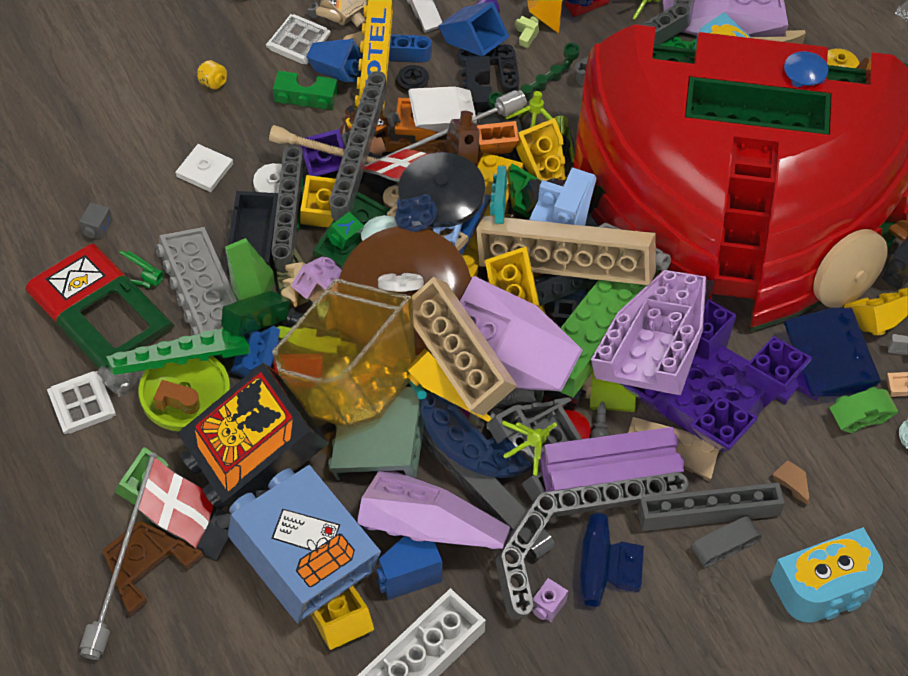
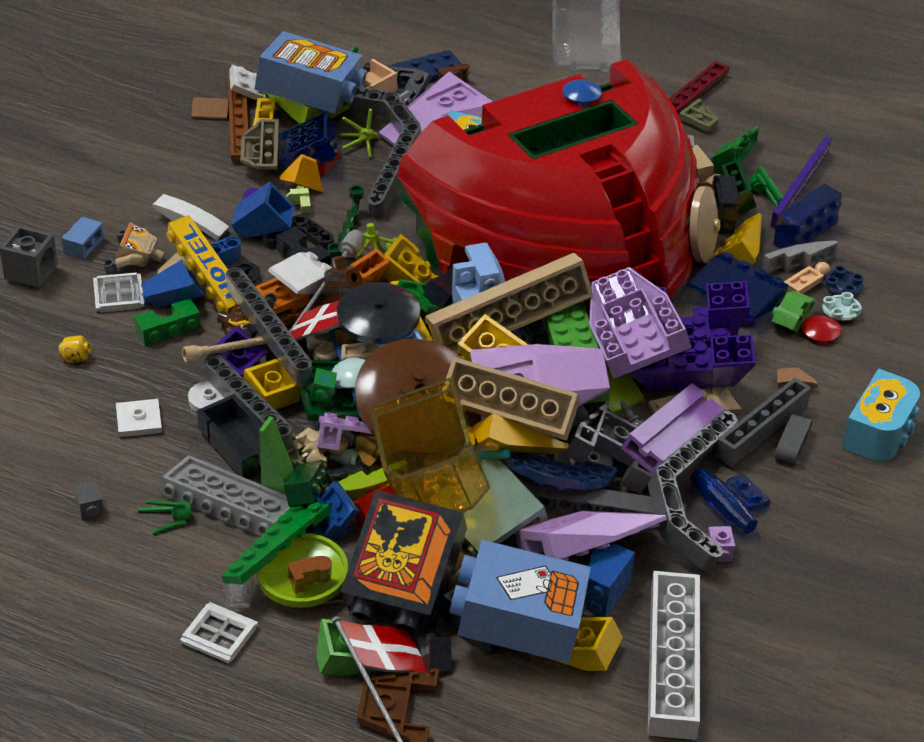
camera: 40 degrees left, 15 degrees down
piece [25,244,175,376] -> none
white plate [378,273,424,292] -> none
dark blue dish [395,194,437,232] -> none
teal plate [490,166,507,224] -> none
lime plant [502,421,557,476] -> none
none -> red dish [801,315,841,346]

